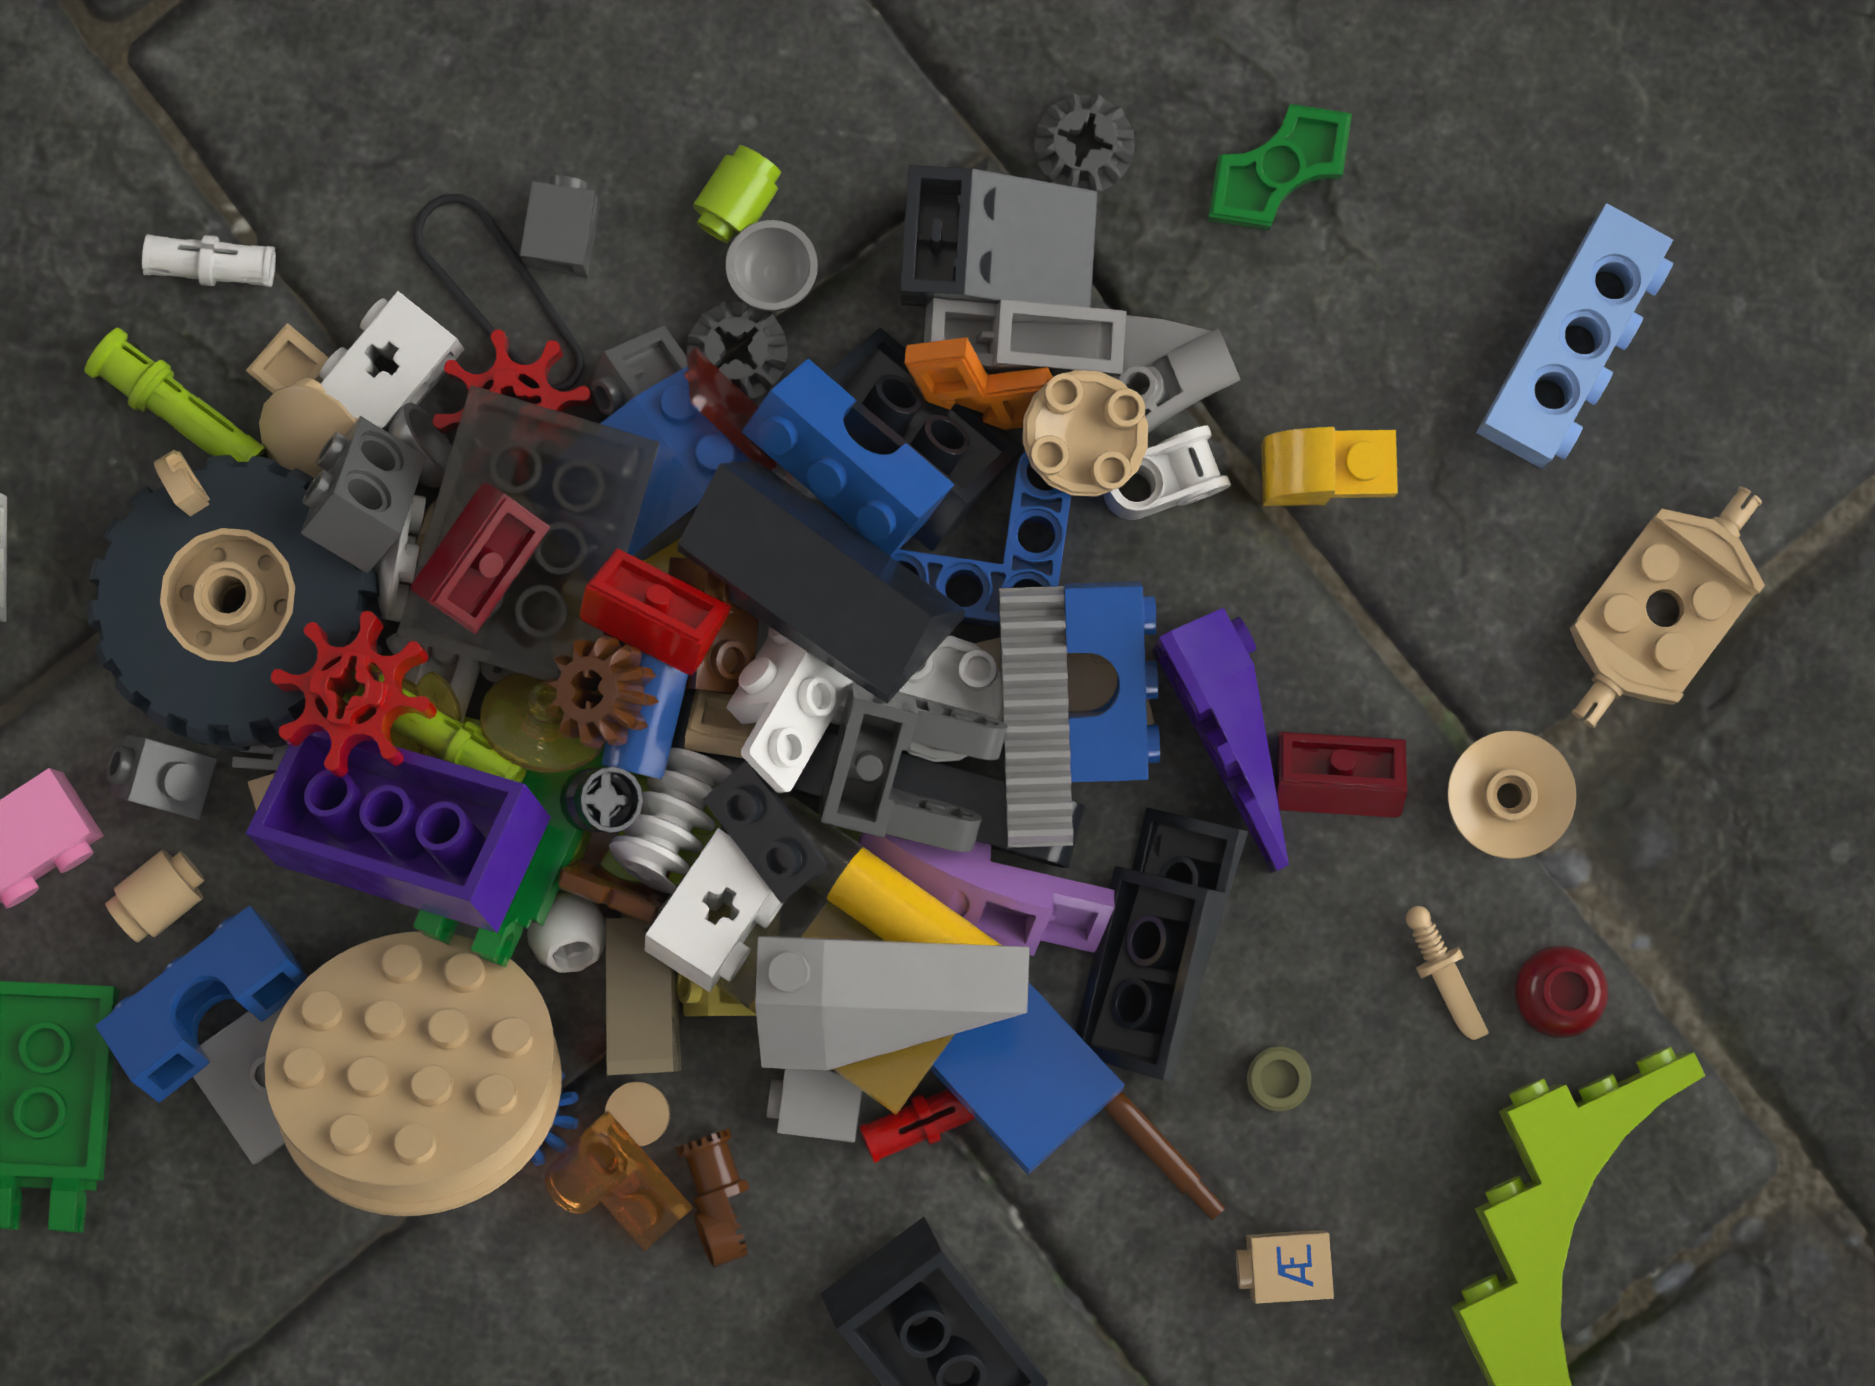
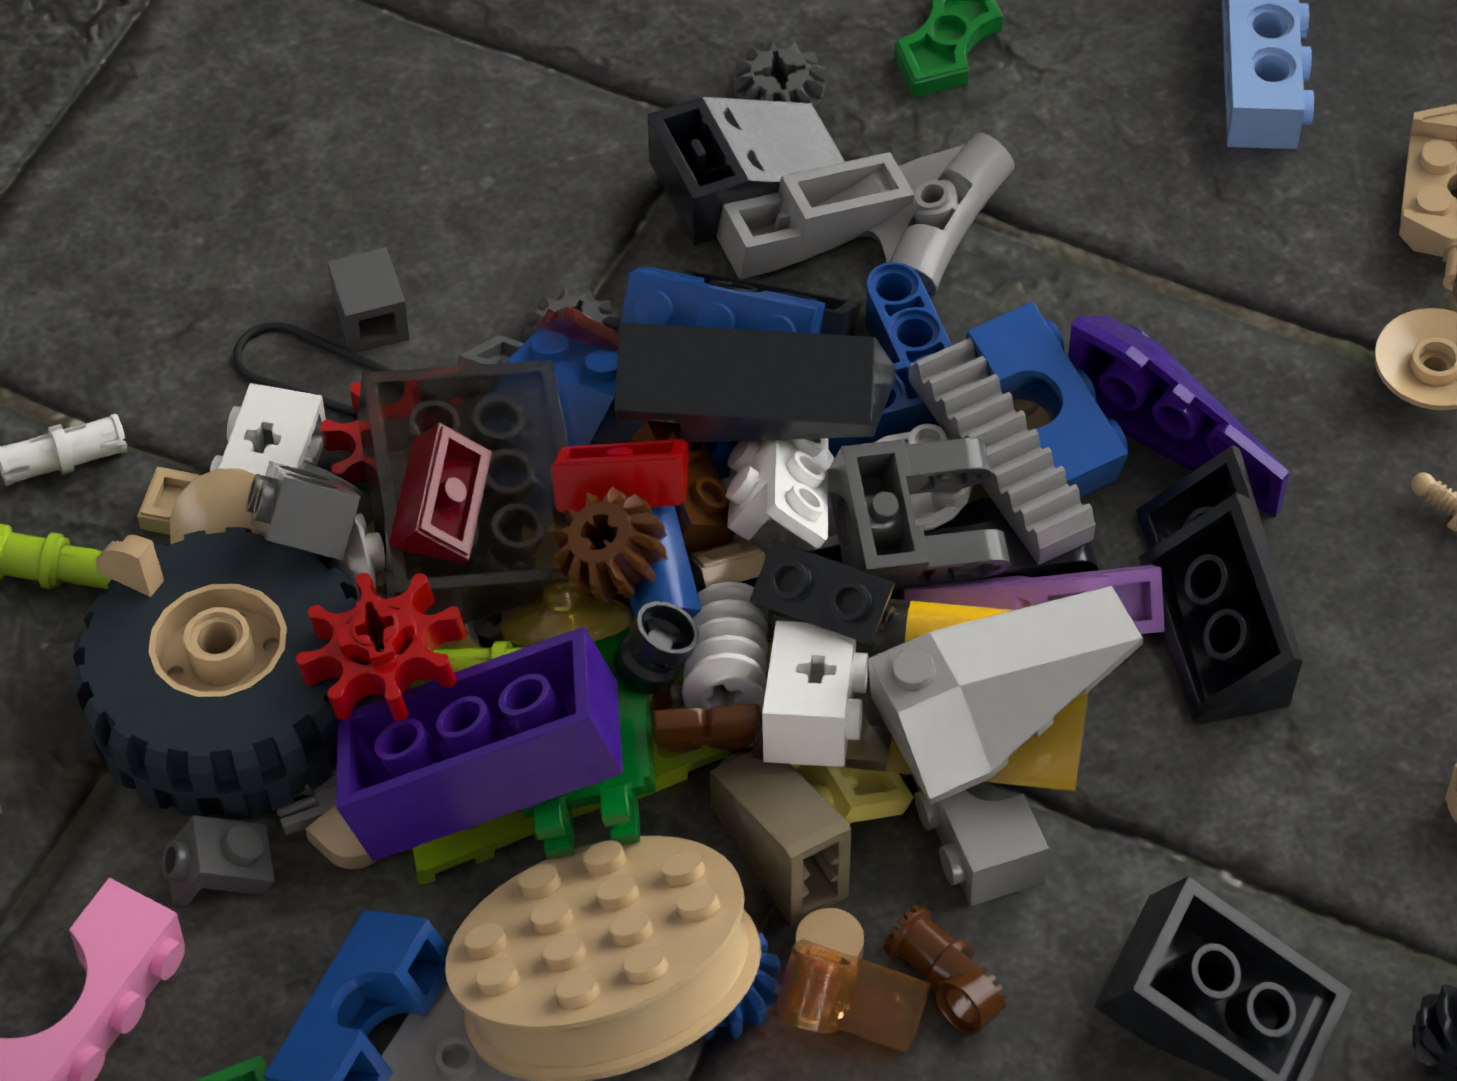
camera: 25 degrees left, 30 degrees down
tan brick [105,849,205,943] -> none
white piece [527,892,606,973] -> none
lime brick [693,145,781,244] -> none
light grey piece [726,220,818,311] -> none
red pin [858,1089,975,1164] -> none
orange tile [904,337,1053,430] -> none
blue tile [930,983,1125,1175] -> none
tan dish [1022,370,1148,497] -> none
reddish brown piece [1103,1073,1226,1220] -> none
white piece [1104,425,1231,520] -> none
olive tile [1245,1047,1312,1111] -> none
yellow brick [1261,427,1398,506] -> none
dark red slope [1275,732,1407,818] -> none

